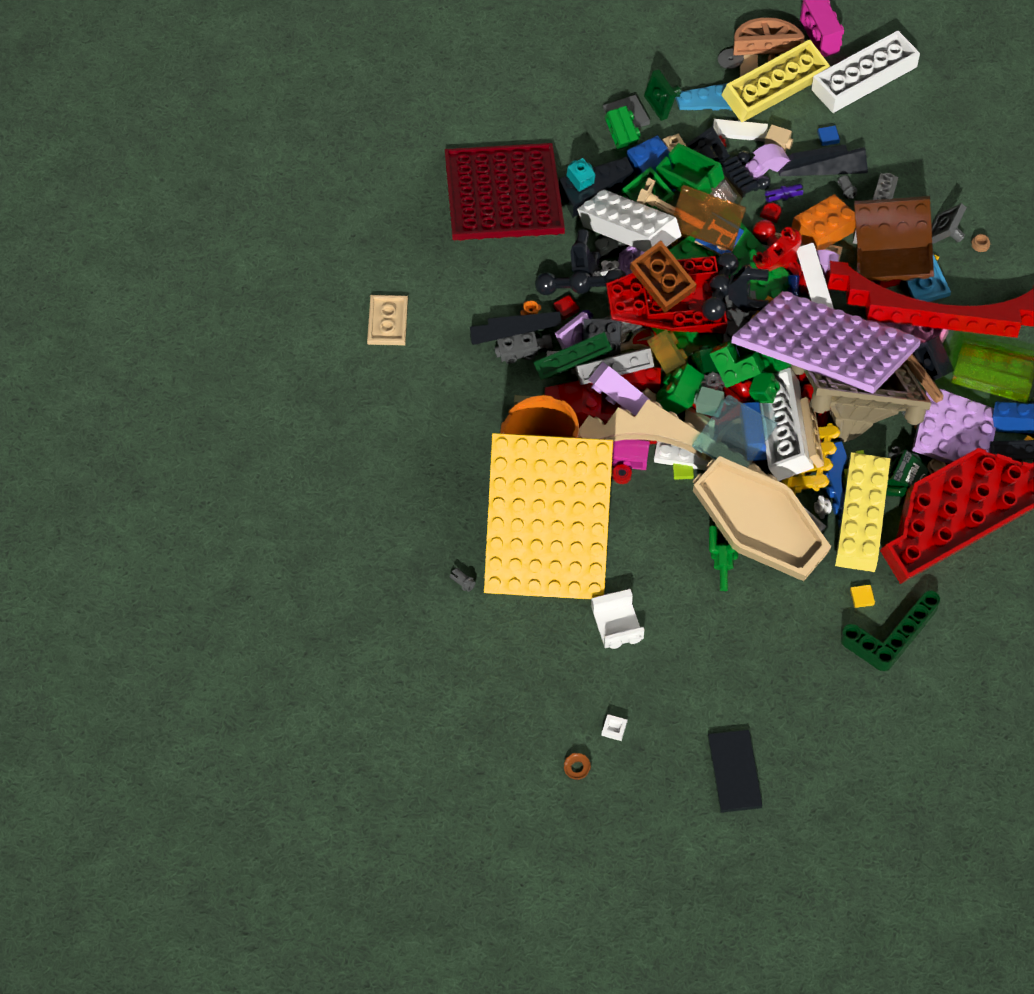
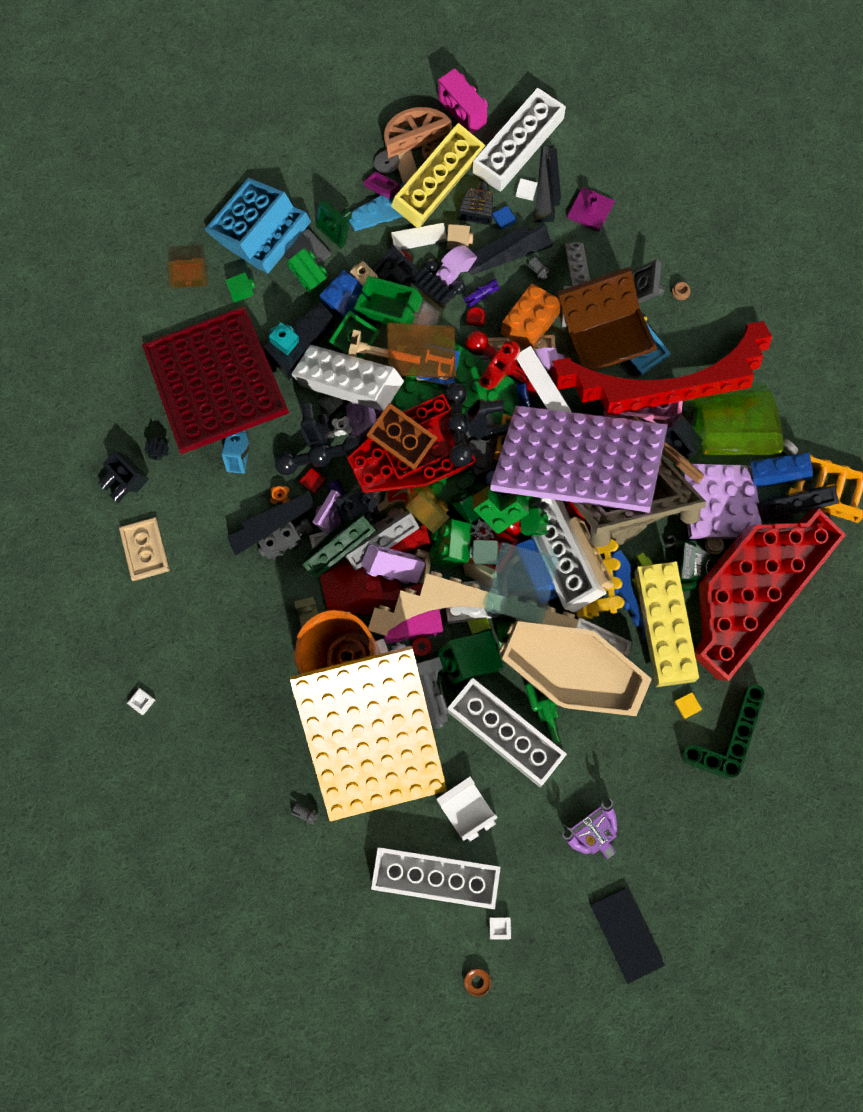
camera: 15 degrees left, 15 degrees up
white plate [814,496,832,519] -> none
none -> black brick [98,451,149,503]
none -> white tile [127,688,155,715]
none -> black gear [144,438,169,460]
none -> clear orange brick [168,258,208,289]
none -> dark azure slope [205,178,312,274]
none -> dark azure torso [222,430,249,474]
none -> green brick [225,272,255,303]
none -> magenta tile [364,171,401,199]
none -> white brick [371,848,500,909]
none -> dark grey piece [417,657,448,730]
none -> dark green slope [435,631,503,689]
none -> white brick [447,678,567,788]
none -> torso [458,182,493,226]
none -> white tile [516,178,537,201]
none -> black wedge [534,145,561,223]
none -> torso [558,795,617,859]
none -> magenta tile [567,187,615,232]
none -> black tile [681,406,698,427]

